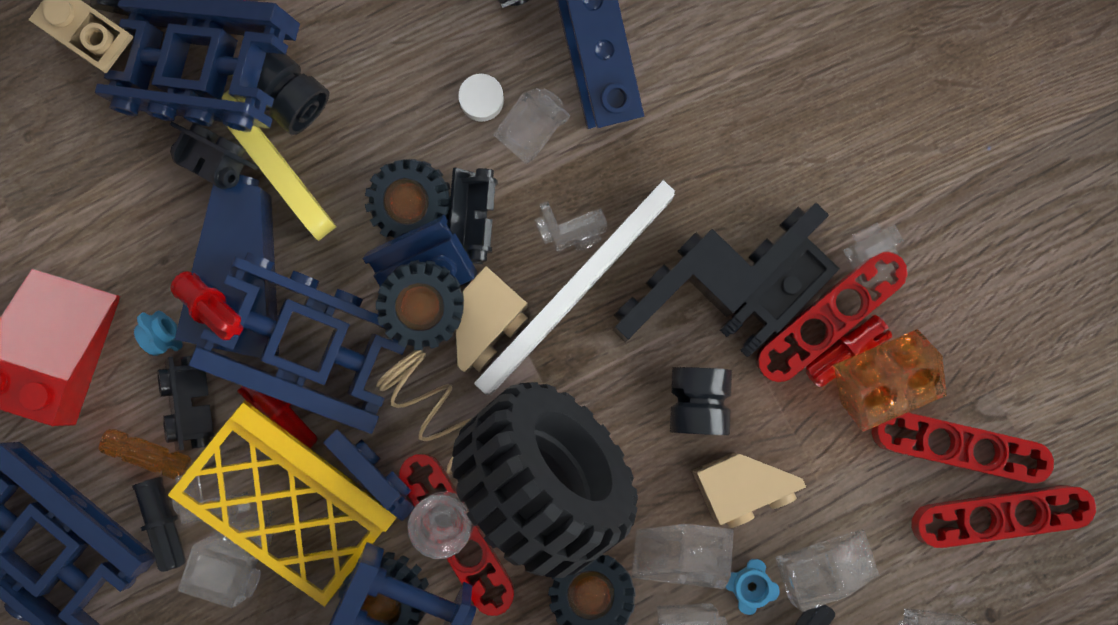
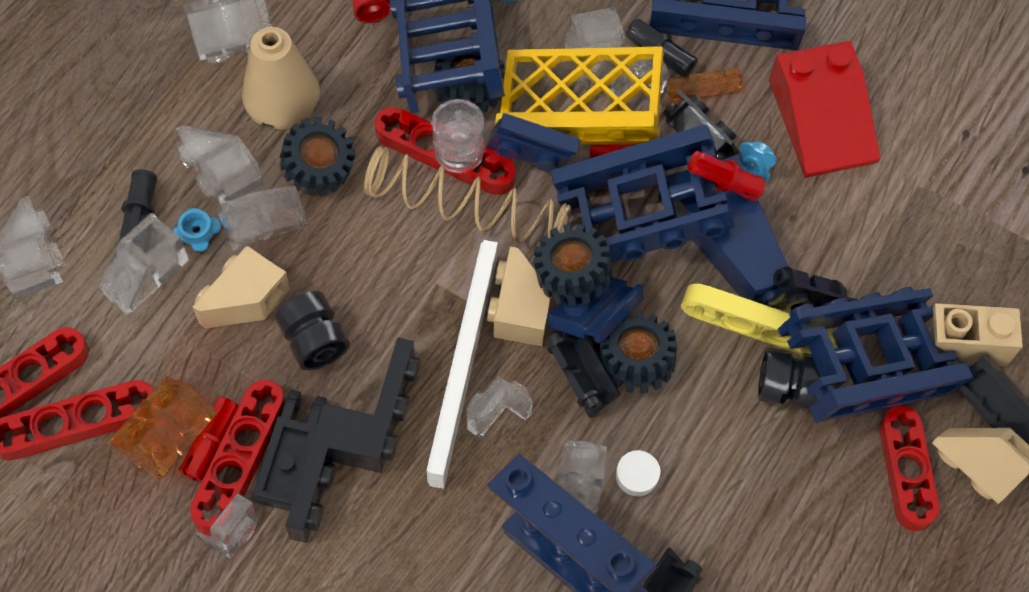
camera: 150 degrees right, 20 degrees down
black tyre [451,382,638,578] -> none

